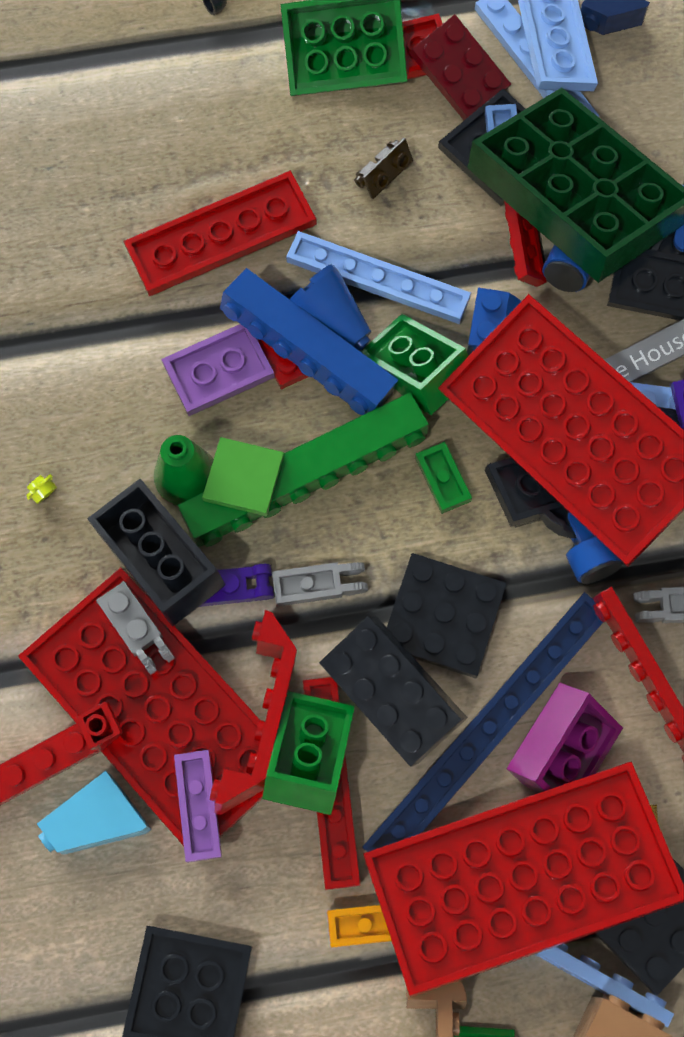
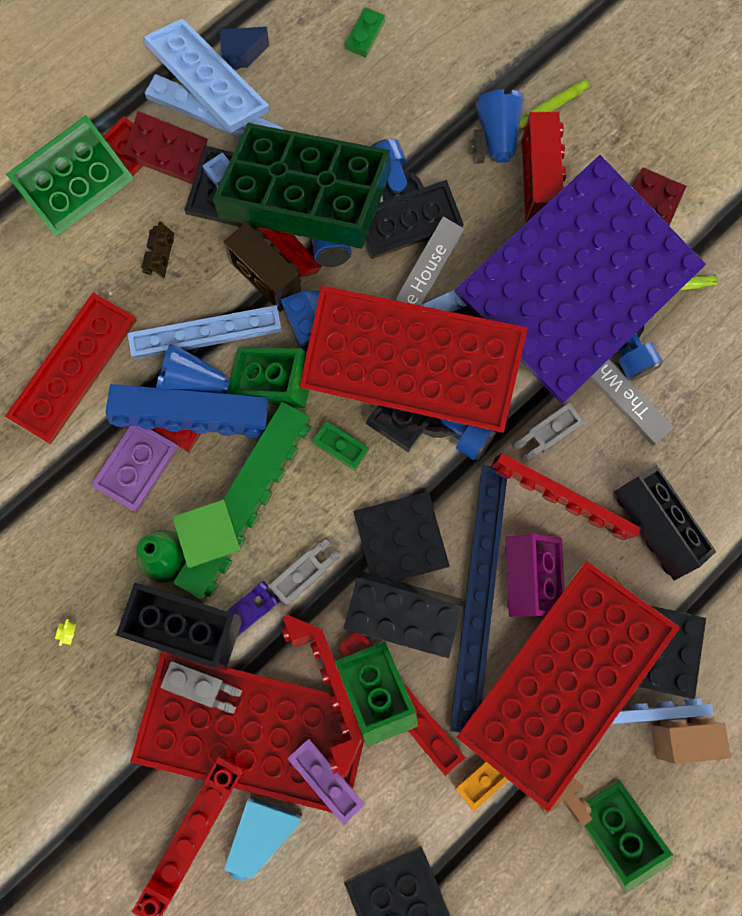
camera: 40 degrees left, 5 degrees up
none -> dark brown brick [223,222,301,312]

